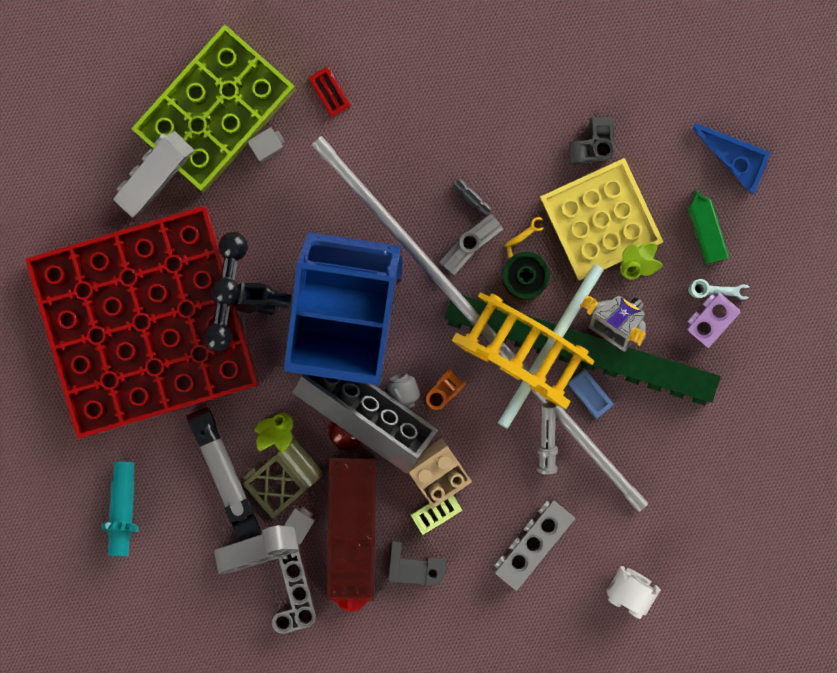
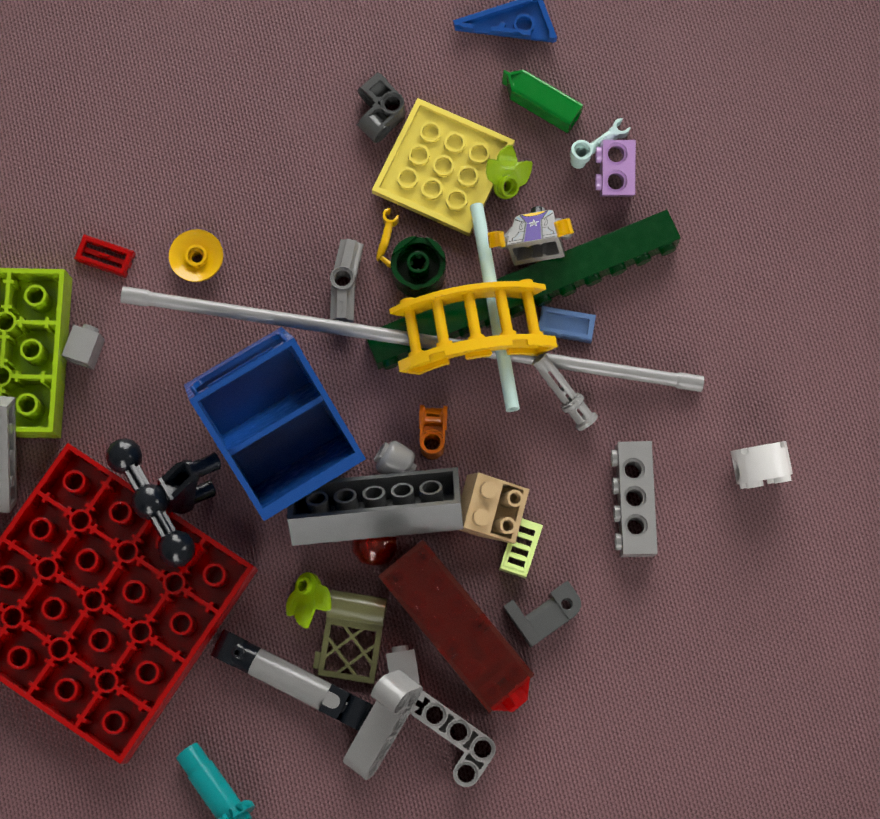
camera: 40 degrees left, 10 degrees down
dark grey axle [453,179,492,217] -> none
none -> yellow dish [169,229,224,282]

